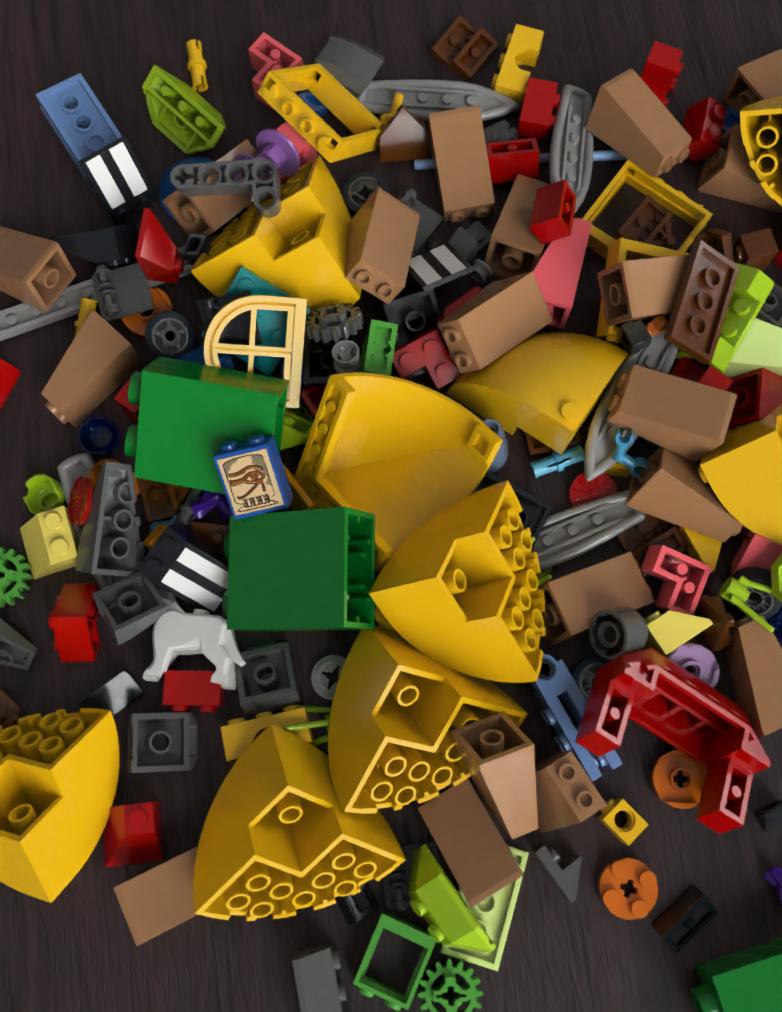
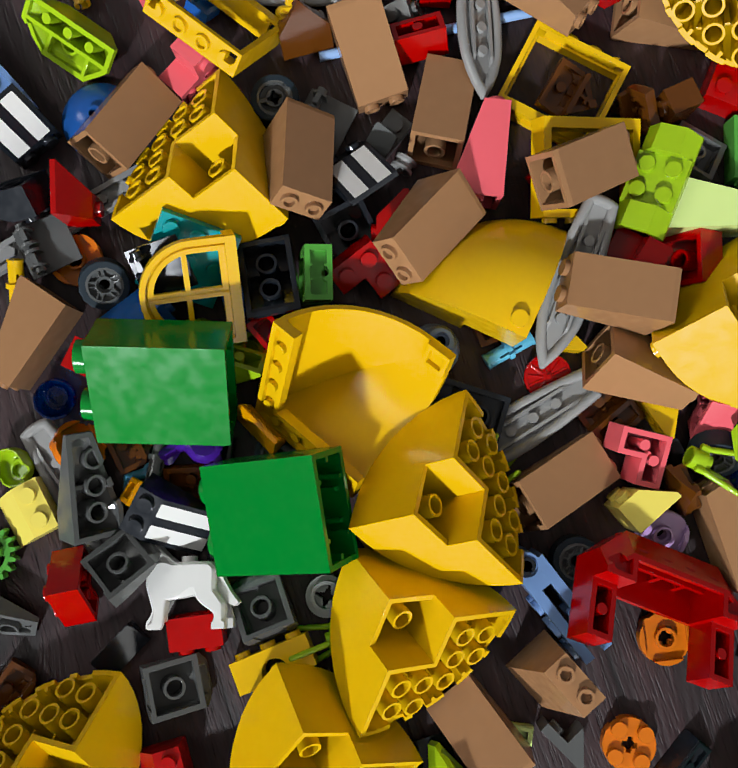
camera: 10 degrees left, 10 degrees up
red wheel [68,476,93,526] -> none
dark grey beam [170,159,281,218] -> none
black slope [180,234,211,265] -> none
brick [213,434,294,520] -> none
medium lavender hose [232,128,300,200] -> none
dark grey gear [305,303,364,343] -> none
light grey wheel [332,340,361,374] -> none
medium nougat slope [451,711,538,839] -> none
red brick [529,179,577,245] -> none
dark grey piece [589,607,648,660] -> none
yellow brick [598,798,649,846] -> none
dark azure arm [612,426,648,478] -> none
pearl dark grey piece [619,315,668,356] -> none
reddish brown plate [664,240,740,364] -> none

